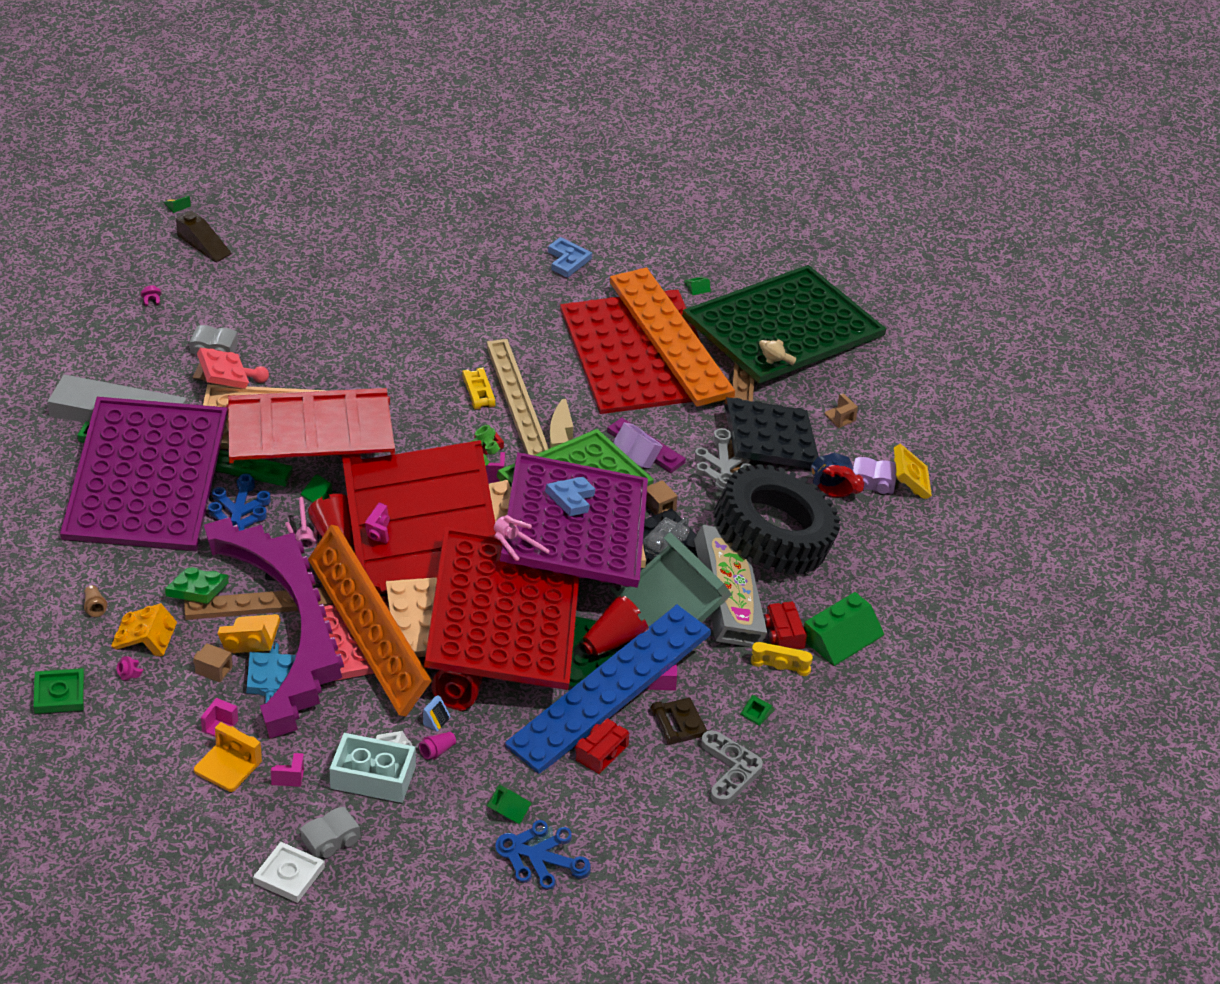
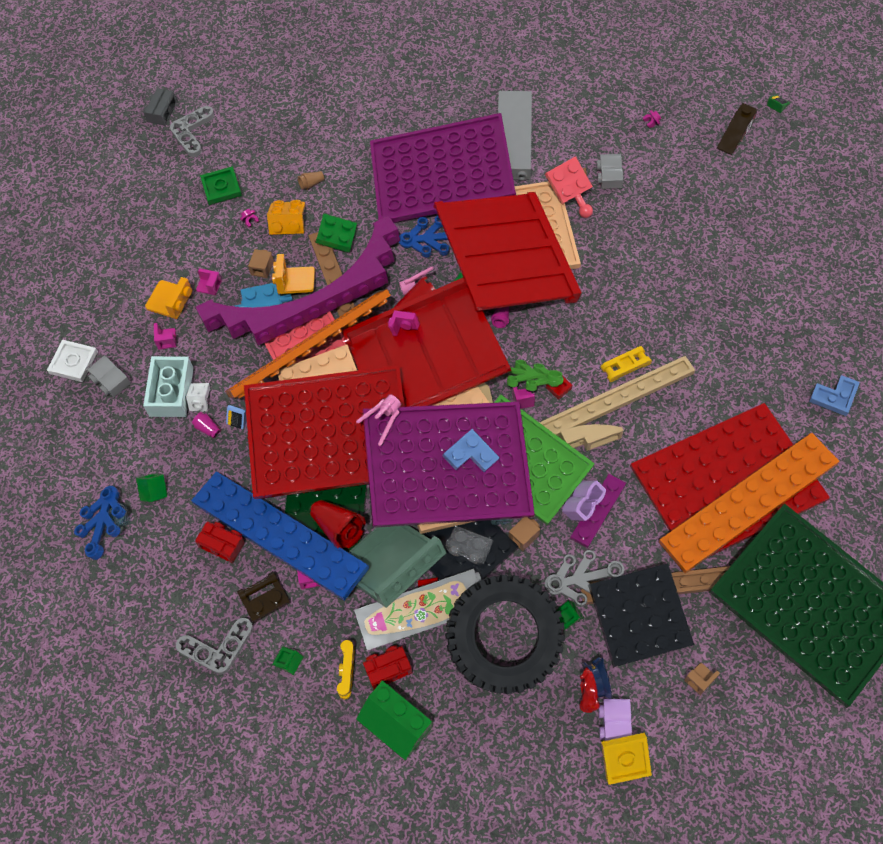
camera: 85 degrees right, 20 degrees up
green slope [684,277,711,295] -> none
tan piece [759,339,796,365] -> none

